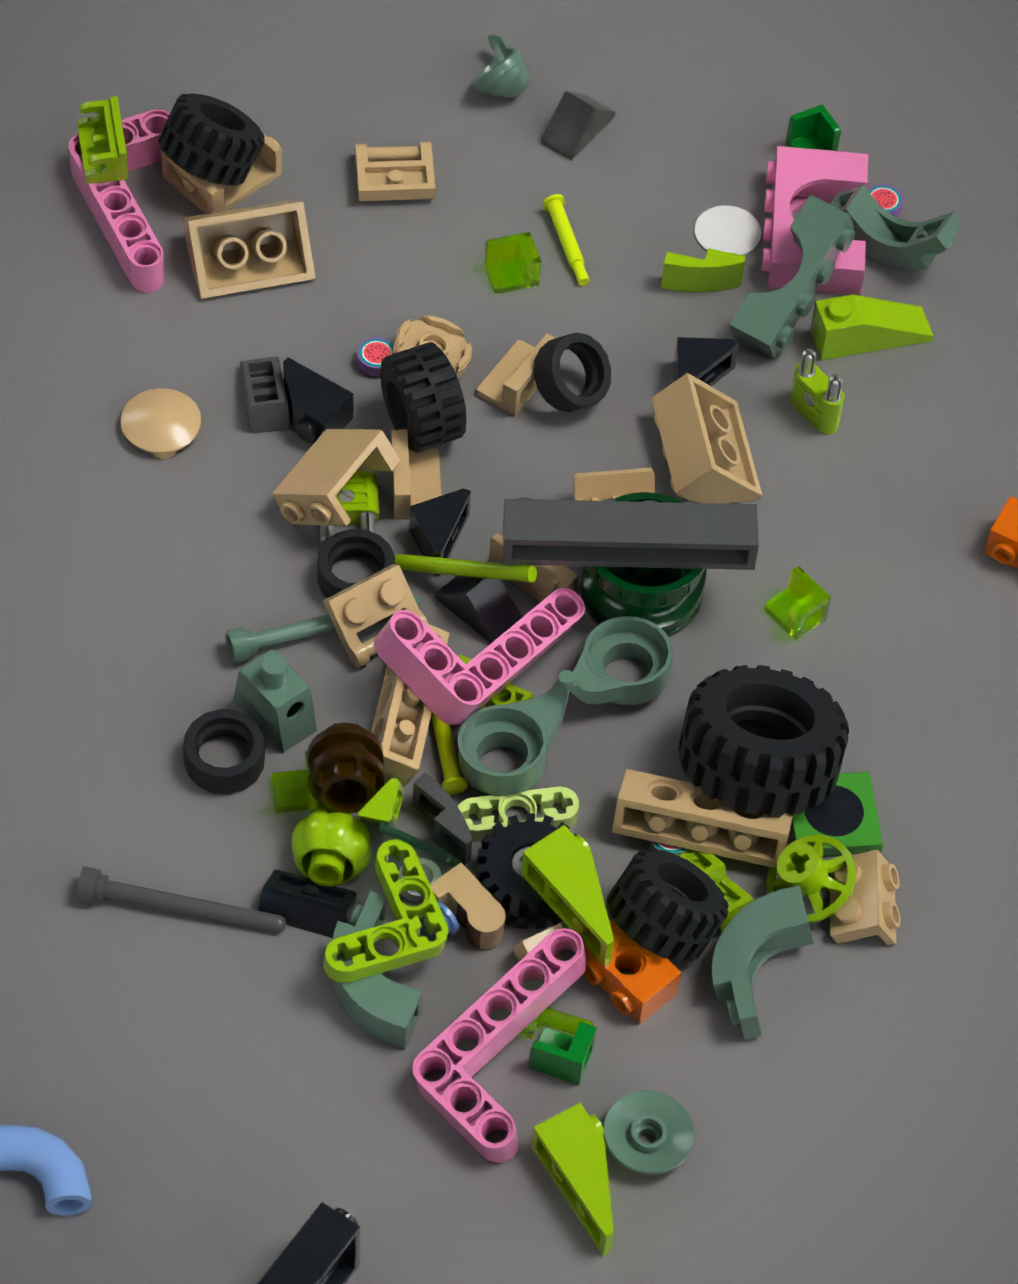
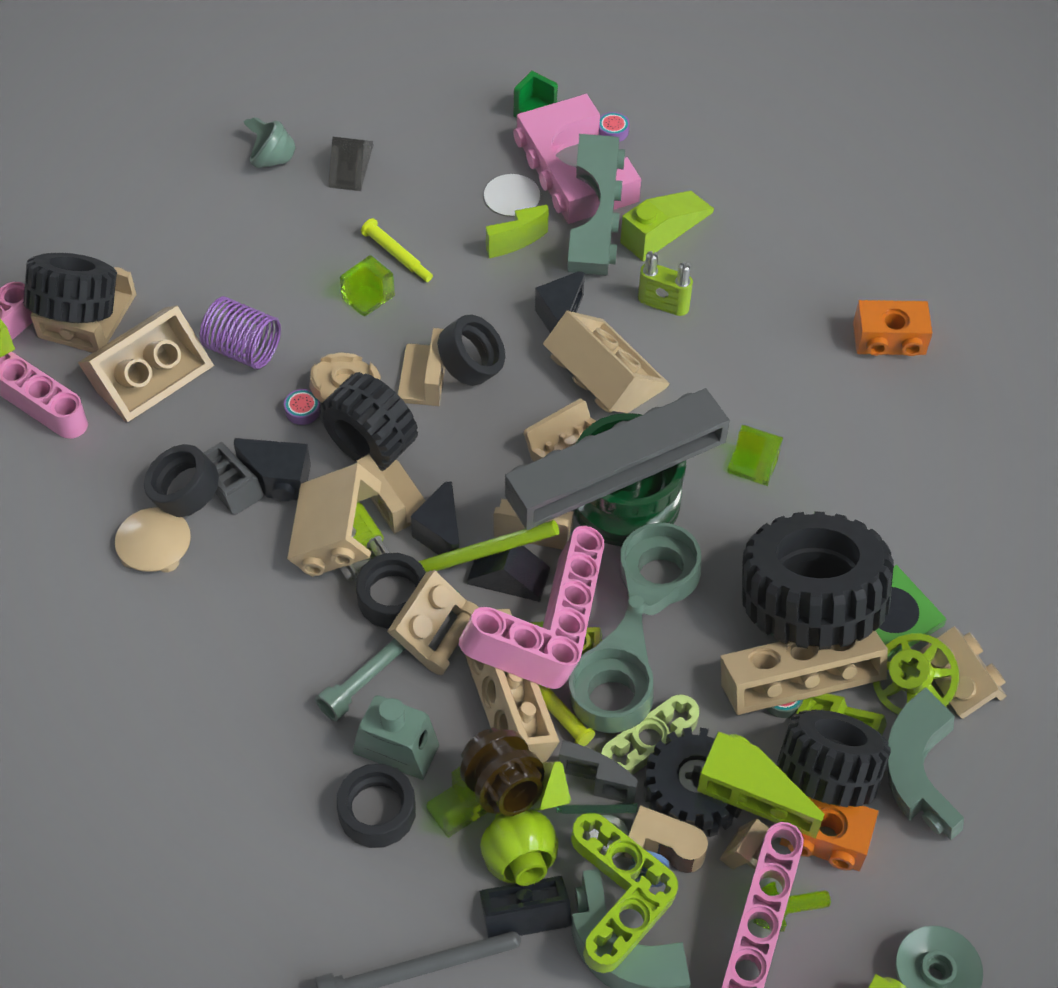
camera: 25 degrees left, 0 degrees up
tan plate [355,141,436,201] -> none
green panel [529,1021,597,1085] -> none
sand green arch [830,185,962,271] -> none
none -> black tyre [143,444,219,517]
none -> medium lavender piece [199,296,281,369]

